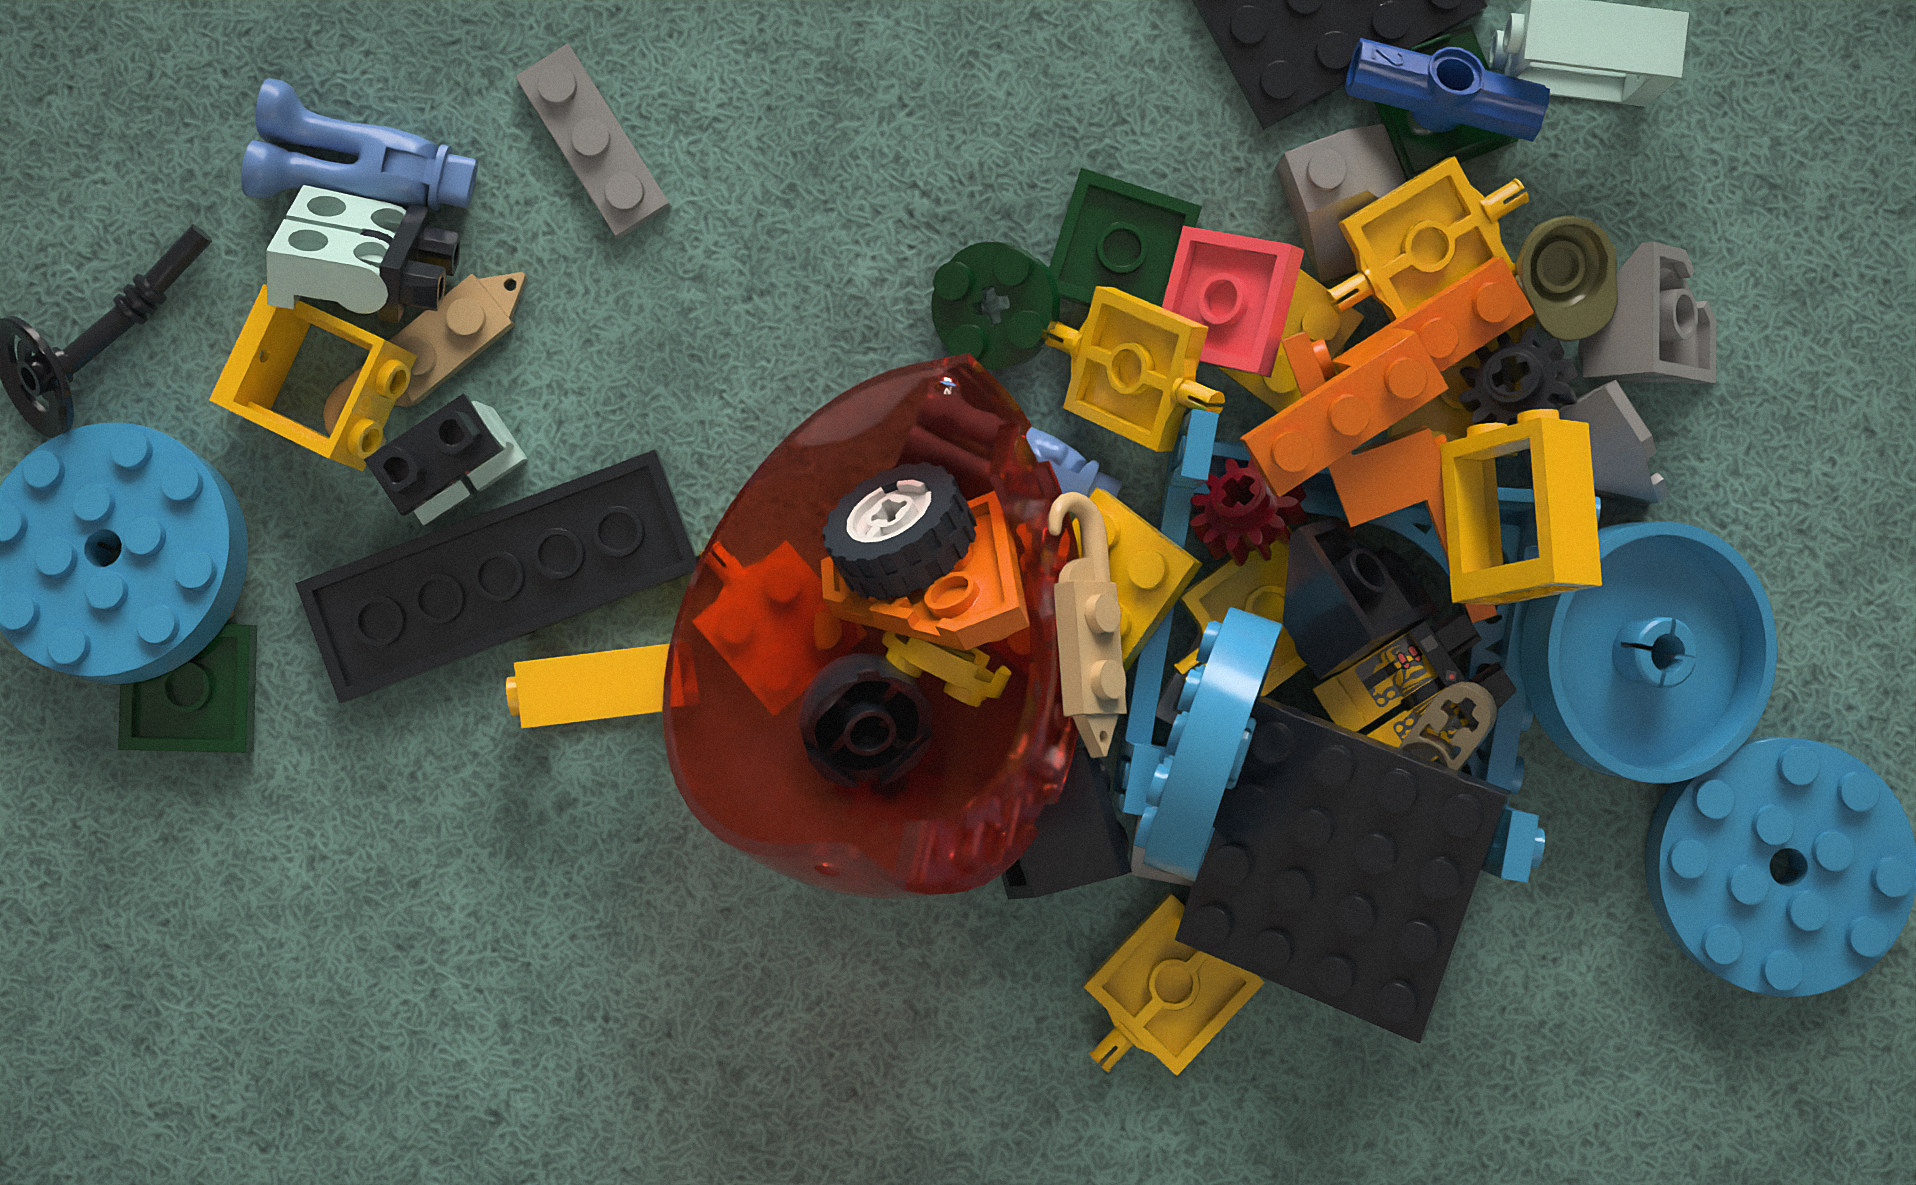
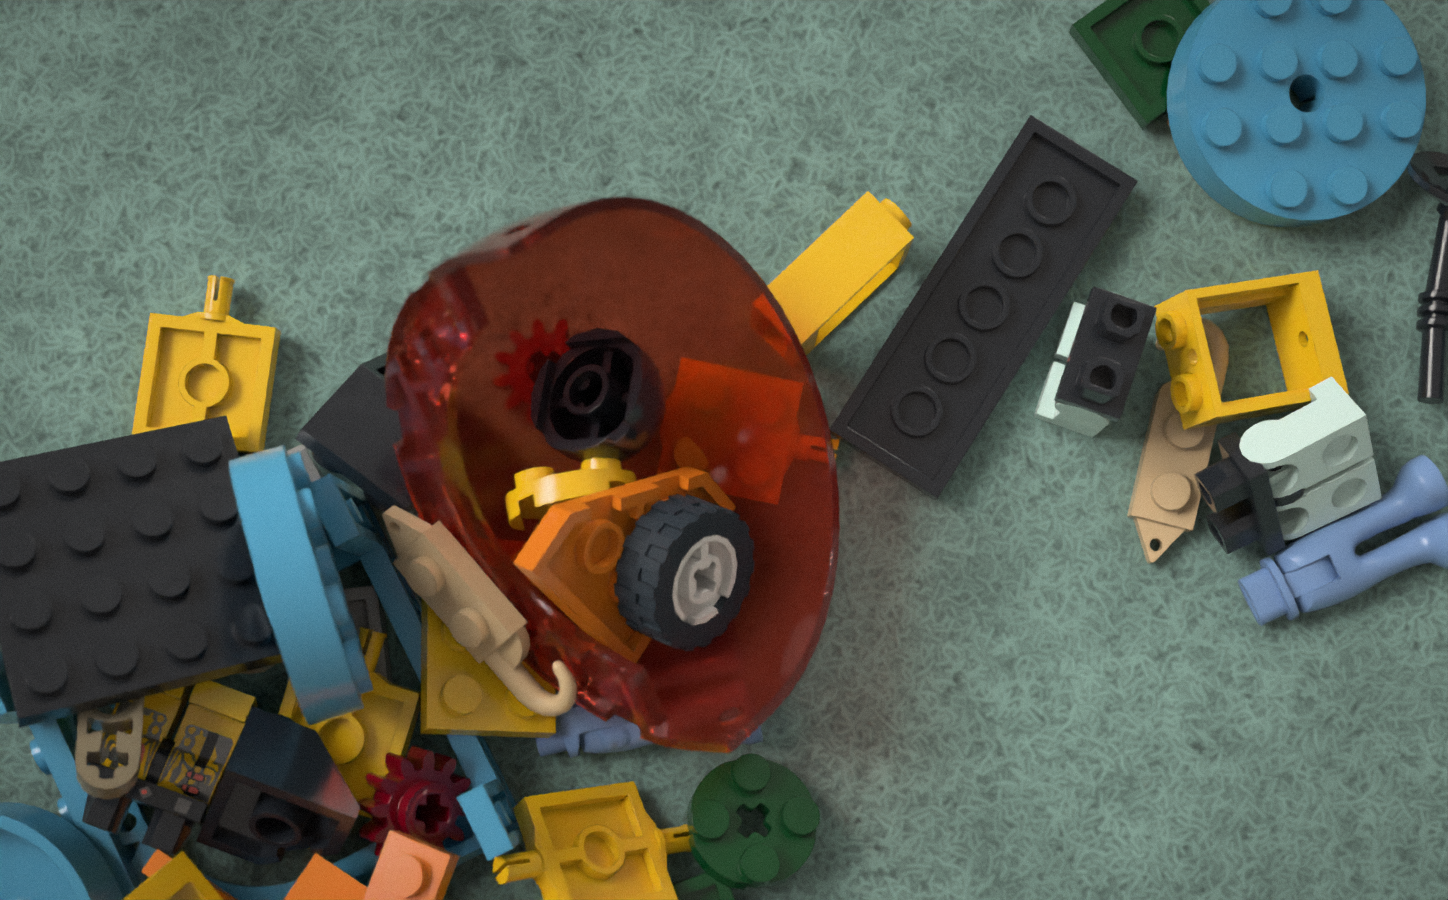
camera: 145 degrees right, 5 degrees down
light grey plate [515,43,671,240] -> none

